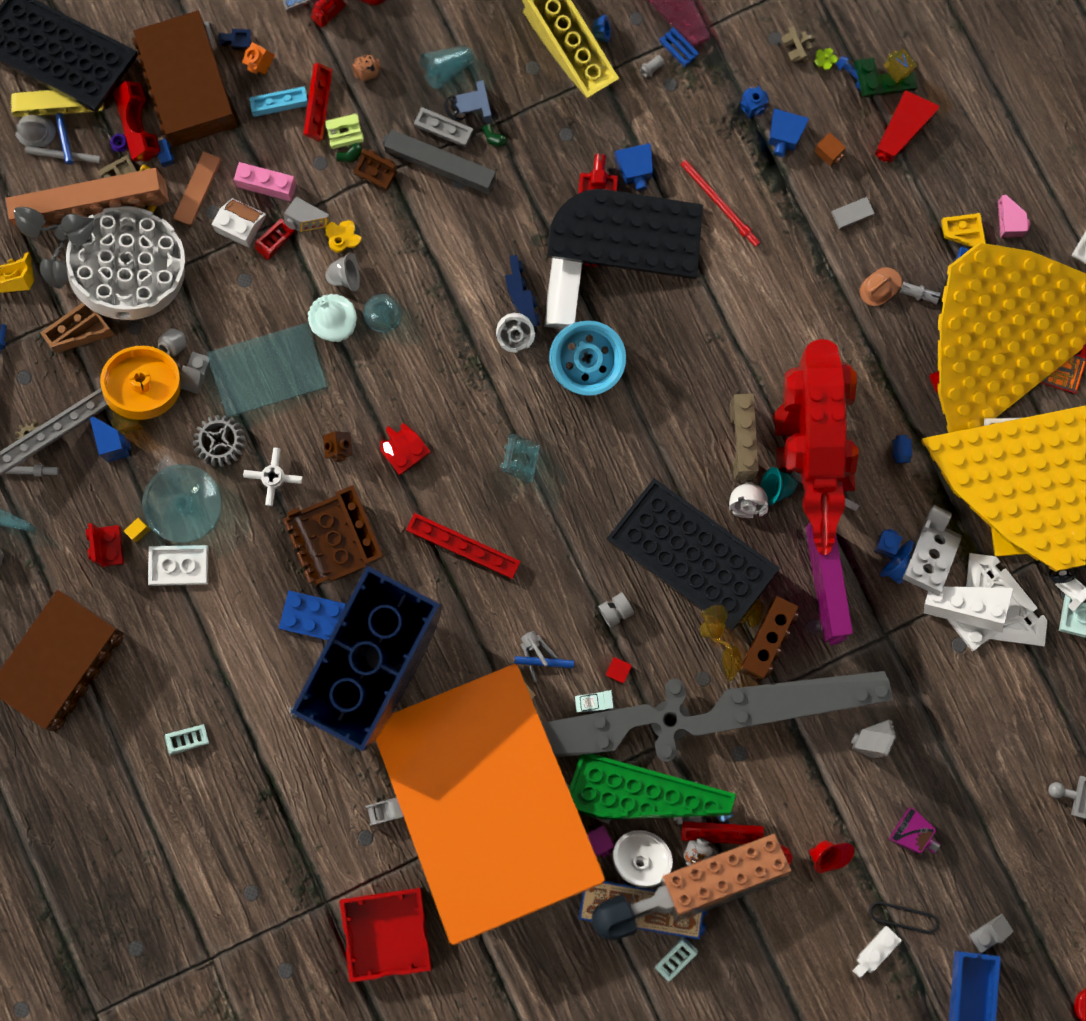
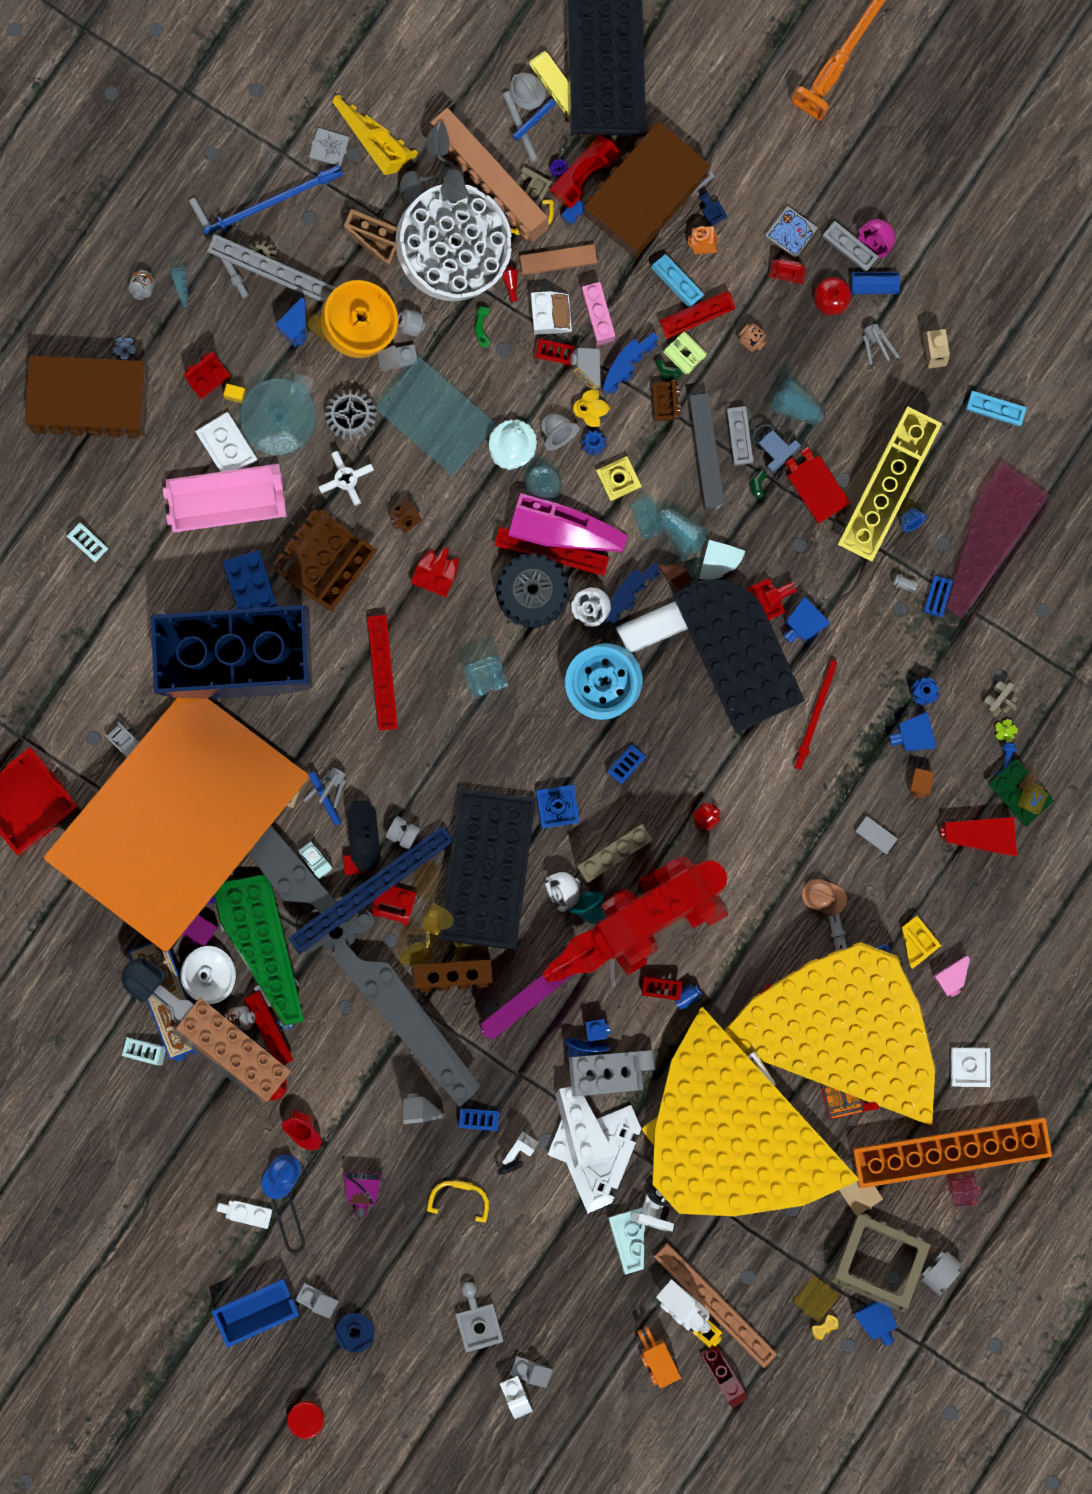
camera: 55 degrees right, 5 degrees up
none -> sand blue plant [113,337,136,360]
none -> bright pink panel [163,464,287,533]
none -> blue piece [261,1155,300,1199]
none -> dark blue plate [288,826,453,955]
none -> dark blue plate [336,1313,375,1353]
none -> black shield [347,801,380,871]
none -> red plate [371,886,417,926]
none -> yellow piece [427,1180,489,1223]
none -> blue slope [459,1108,499,1131]
none -> green piece [474,306,490,348]
none -> red plate [494,527,610,576]
none -> black wheel [496,553,569,628]
none -> white piece [497,1131,538,1175]
none -> red cone [501,266,518,302]
none -> dark pink wedge [508,493,628,552]
none -> blue plate [536,785,580,829]
none -> blue piece [580,429,607,456]
none -> light yellow piece [596,456,642,501]
none -> blue slope [603,332,659,395]
none -> blue slope [607,744,646,785]
none -> clear light blue slope [630,497,665,540]
none -> red slope [642,976,683,1001]
none -> clear light blue cone [658,508,710,560]
none -> copper tile [658,564,692,591]
none -> red head [693,802,721,831]
none -> light aqua brick [699,540,745,580]
none -> red tile [785,447,850,524]

